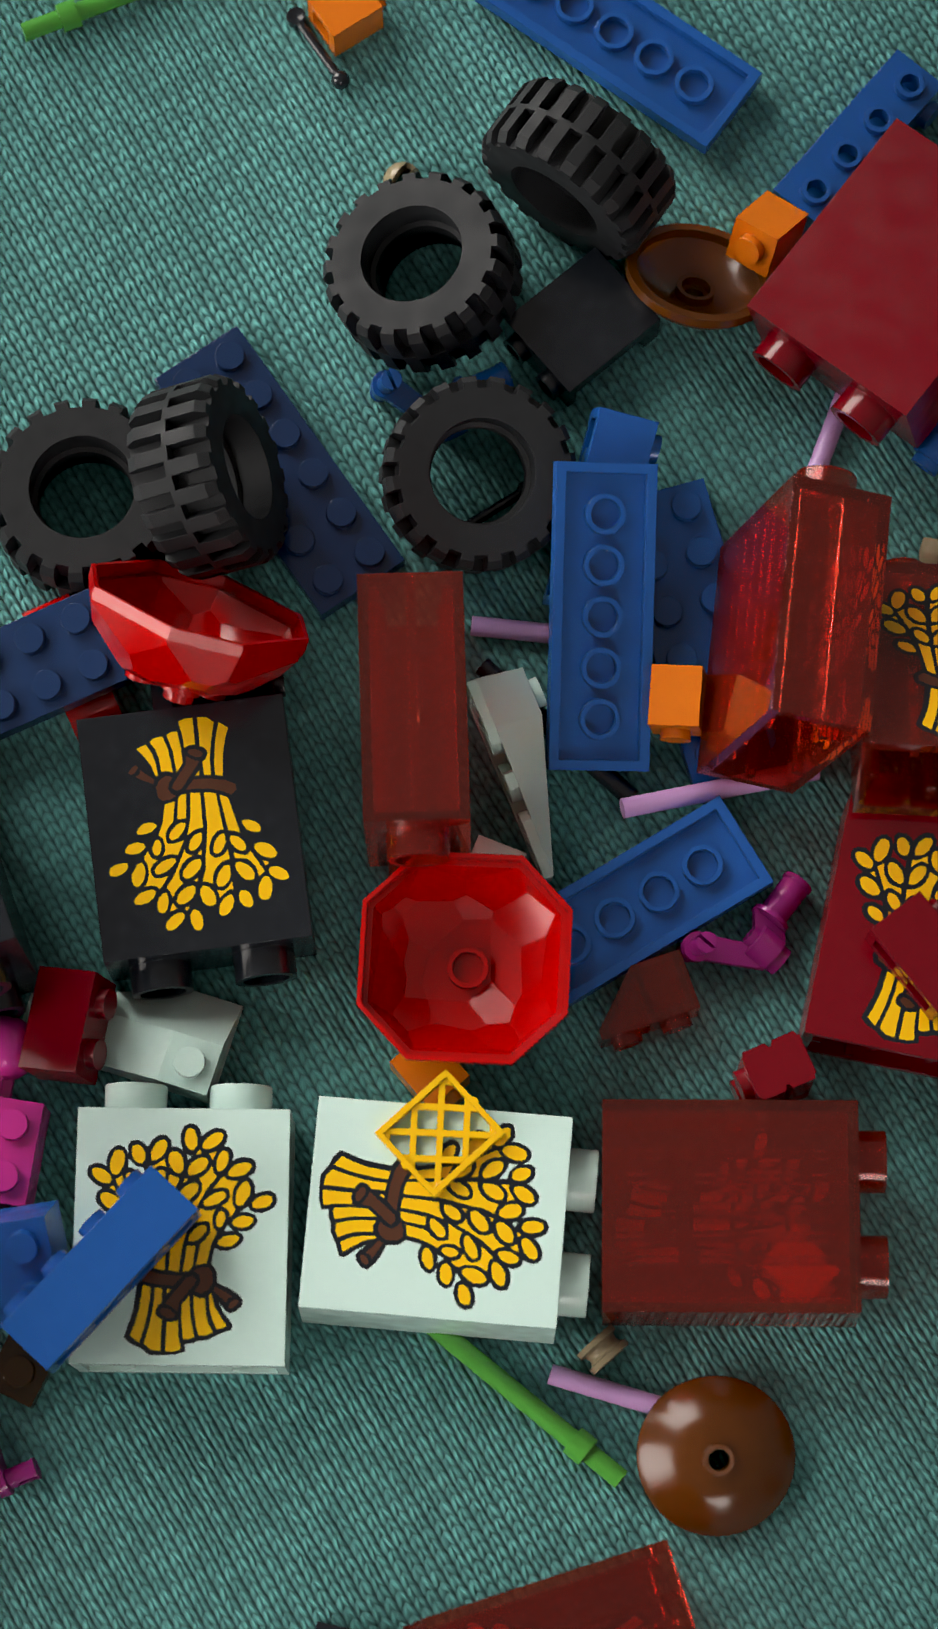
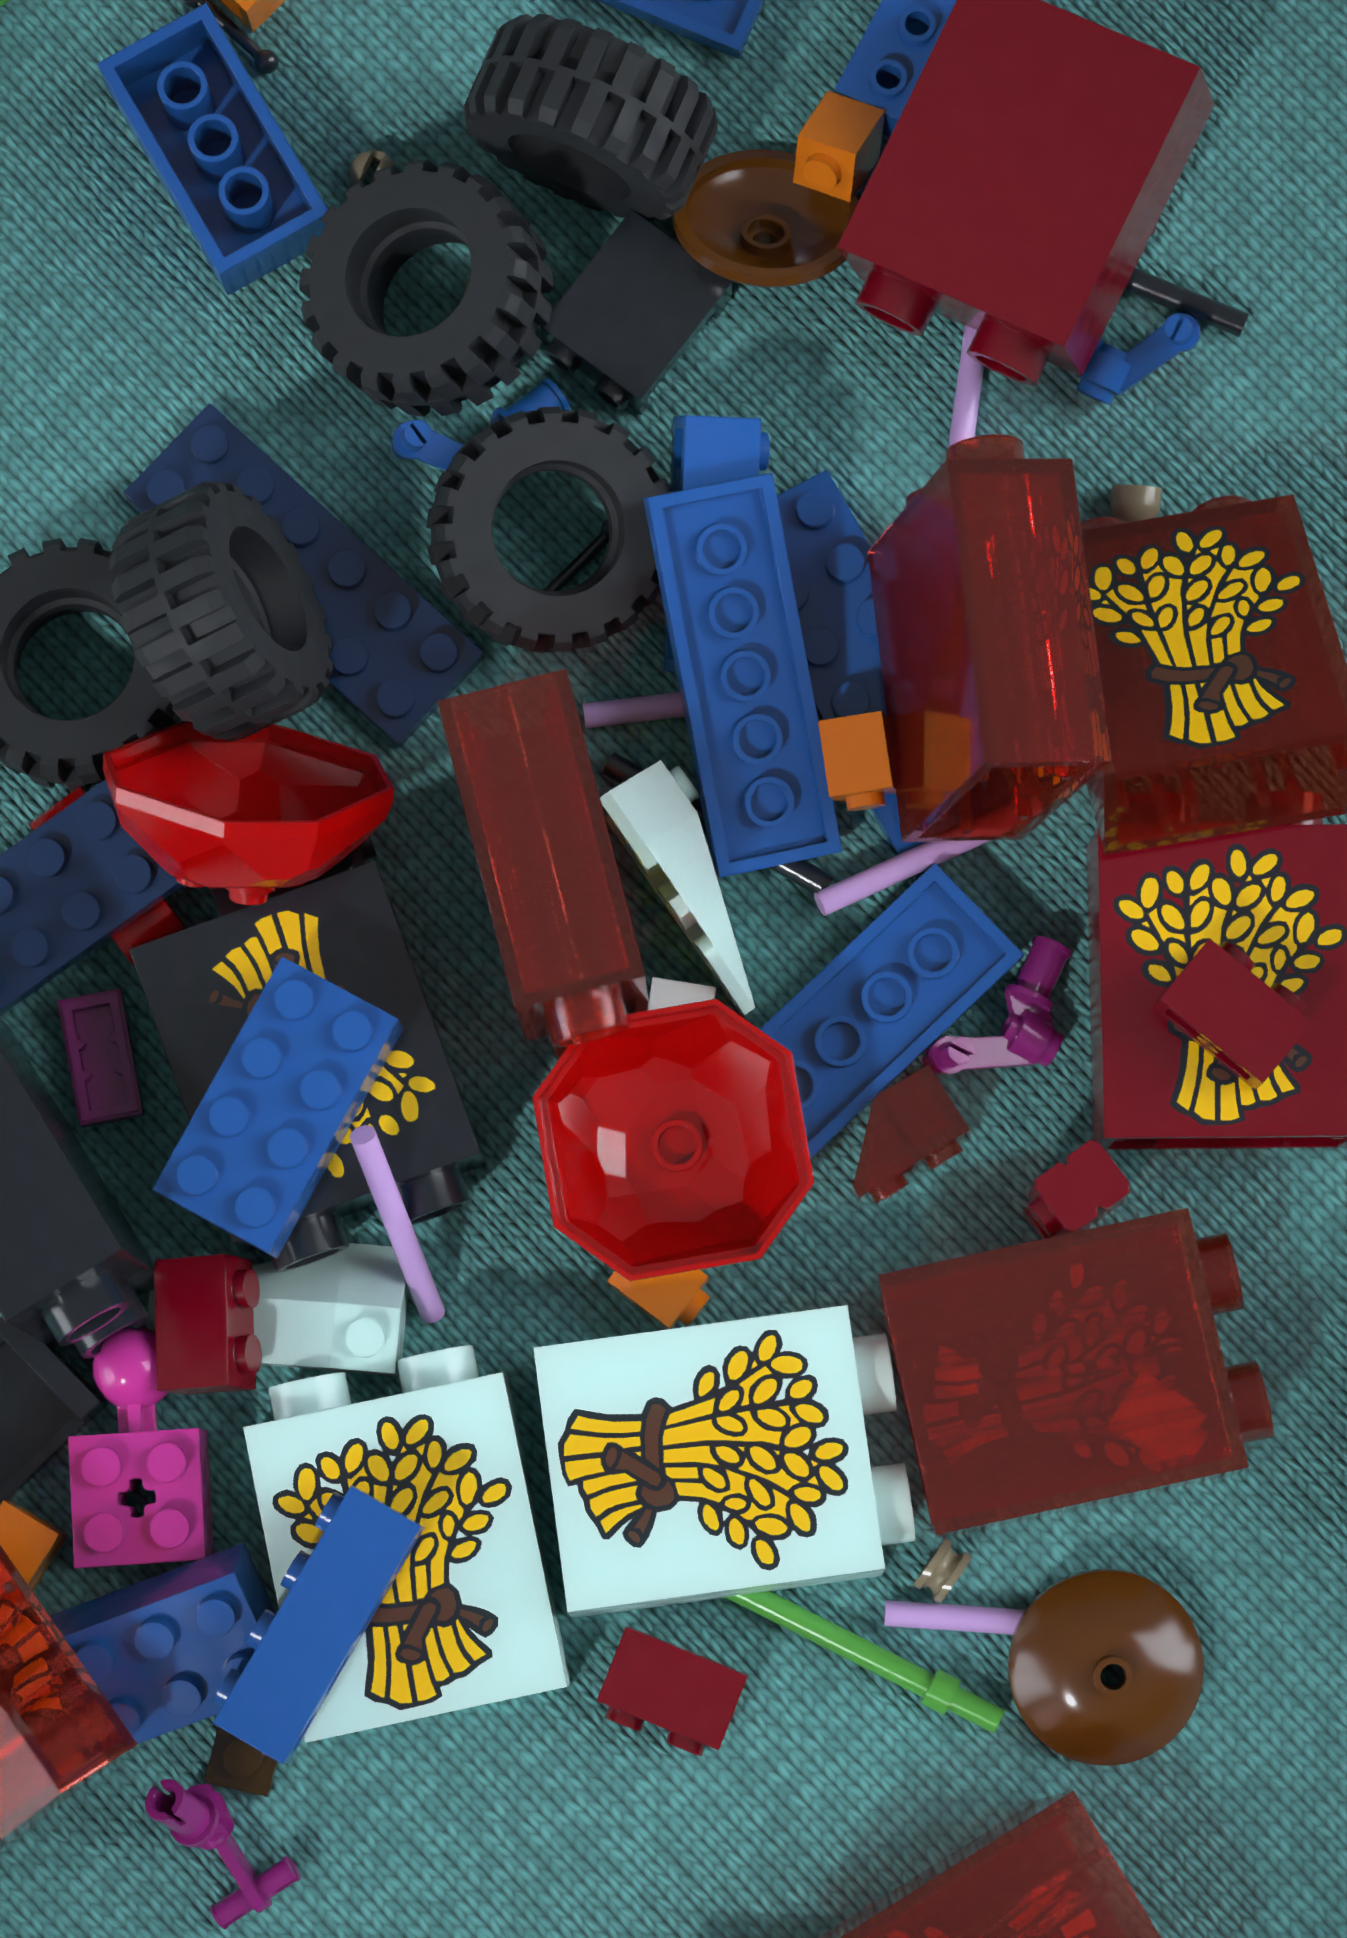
camera: 10 degrees left, 5 degrees up
yellow window [375,1069,505,1198] -> none
none -> magenta plate [57,989,145,1128]
none -> blue brick [97,3,328,296]
none -> blue brick [152,957,404,1259]
none -> lavender bar [350,1125,445,1323]
none -> dark red brick [597,1626,748,1757]

